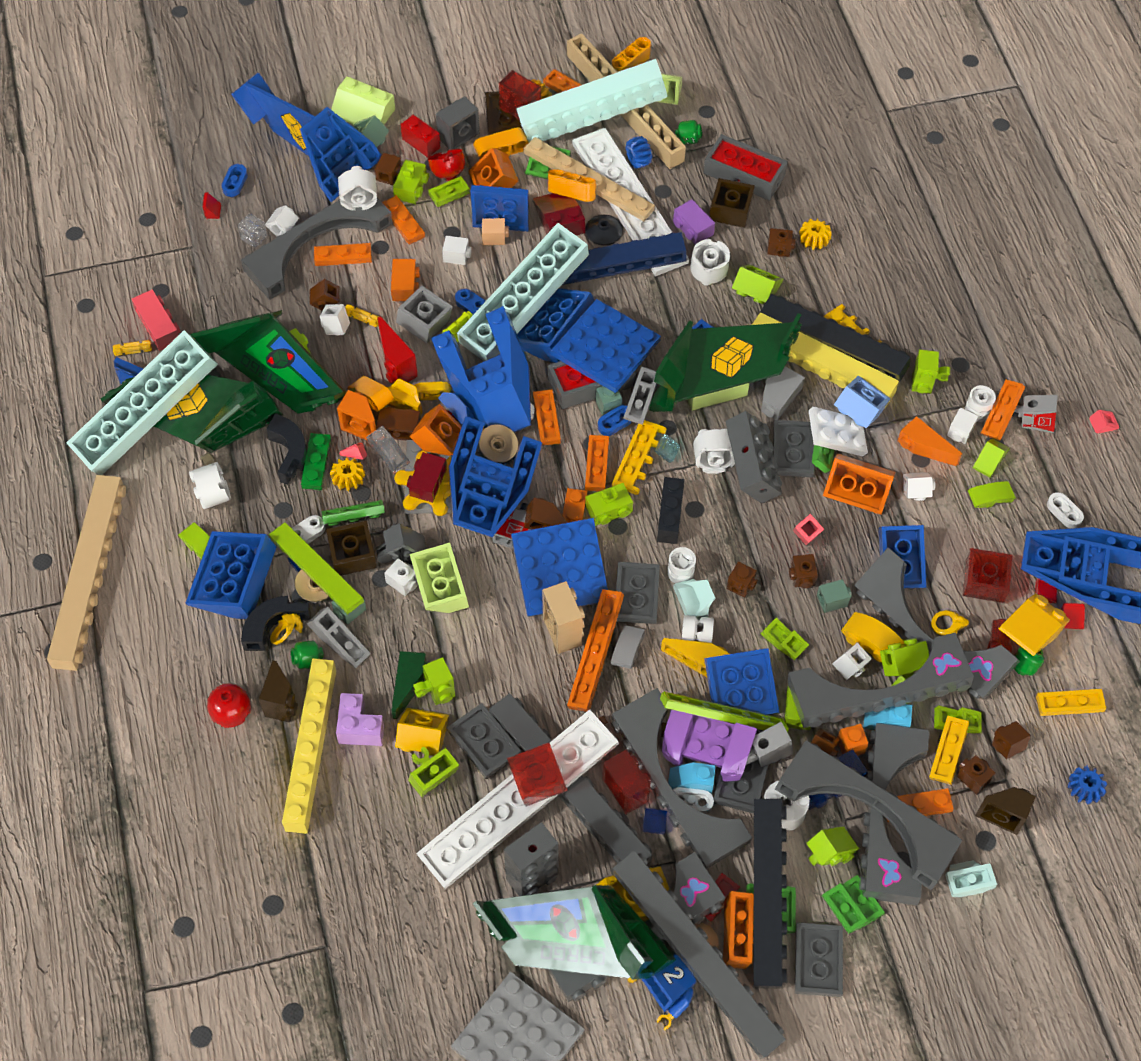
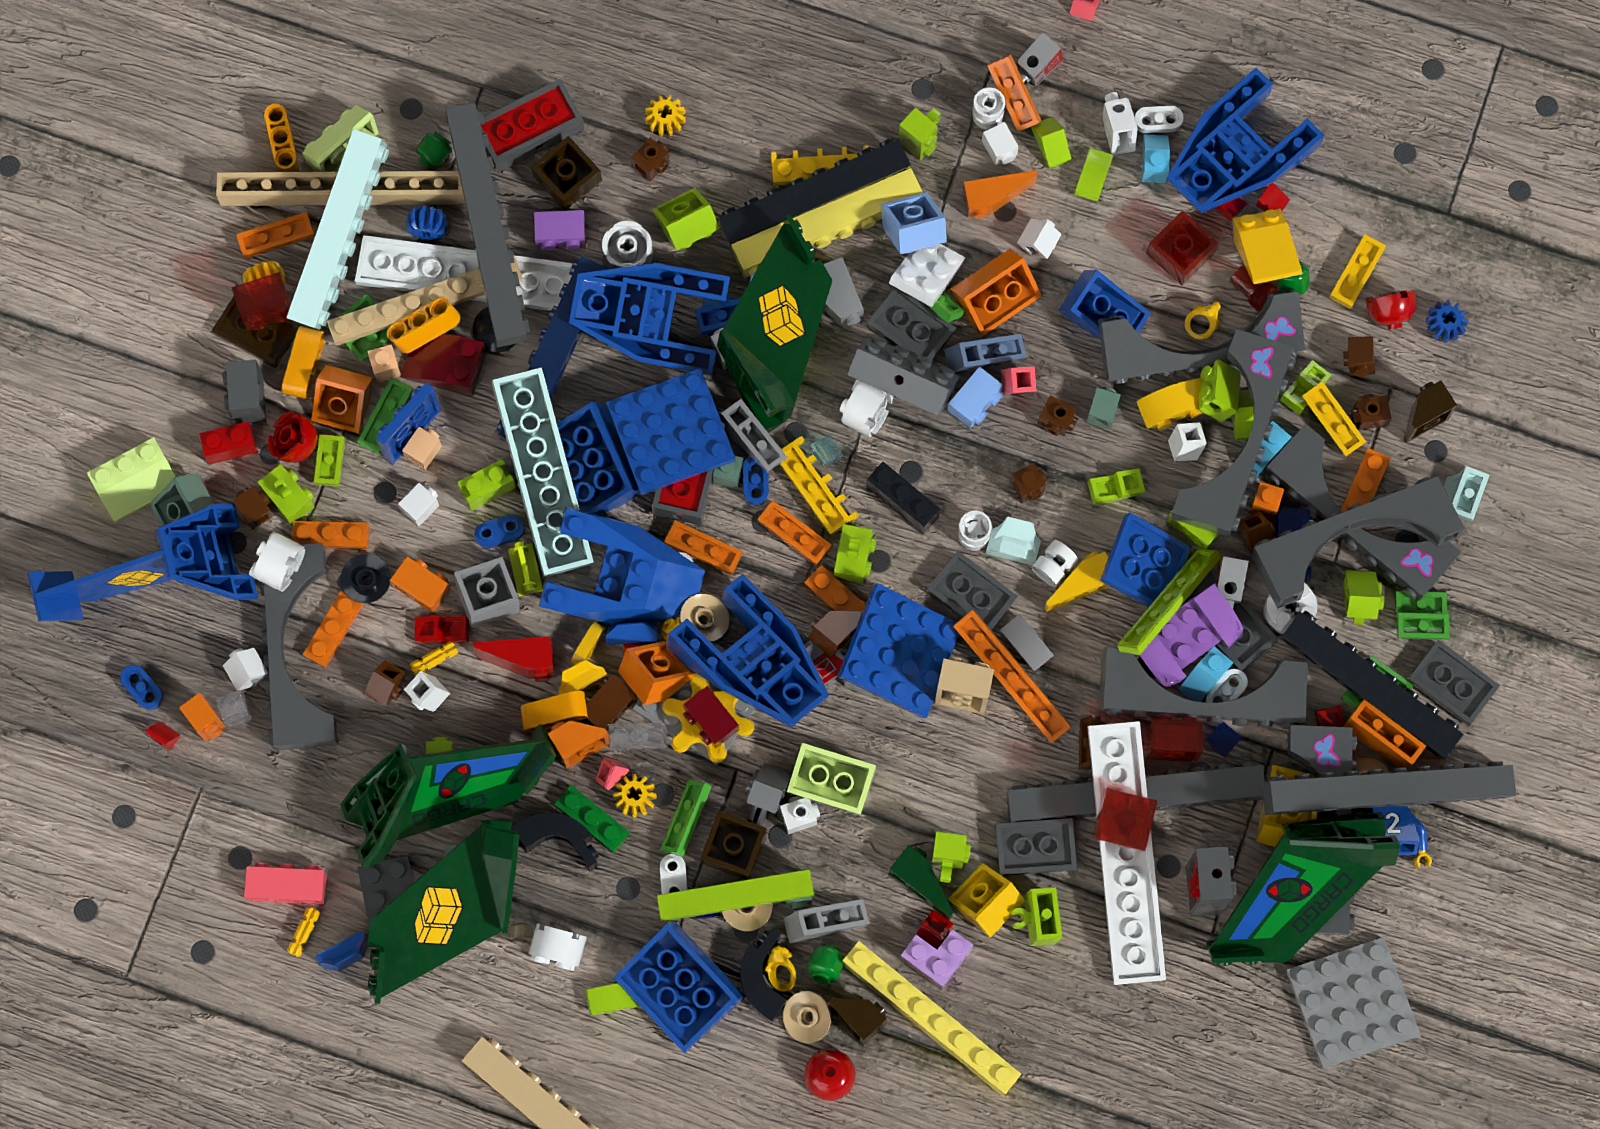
camera: 55 degrees left, 15 degrees up
light aqua brick [66,330,218,475] -> none
none -> orange brick [179,692,226,741]
none -> black dish [340,554,391,603]
none -> light nougat brick [368,345,401,383]
none -> red slope [414,615,469,644]
none -> dark grey brick [446,102,530,347]
none -> lime brick [458,459,516,511]
none -> blue wedge [569,263,730,377]
none -> tan dish [783,991,831,1044]
none -> red slope [916,910,954,949]
none -> sand blue slope [944,334,1027,373]
none -> light blue brick [947,367,1003,429]
none -> white torso [1103,92,1138,156]
none -> medium azure slope [1142,134,1170,183]
none -> red cylinder [1365,290,1416,330]

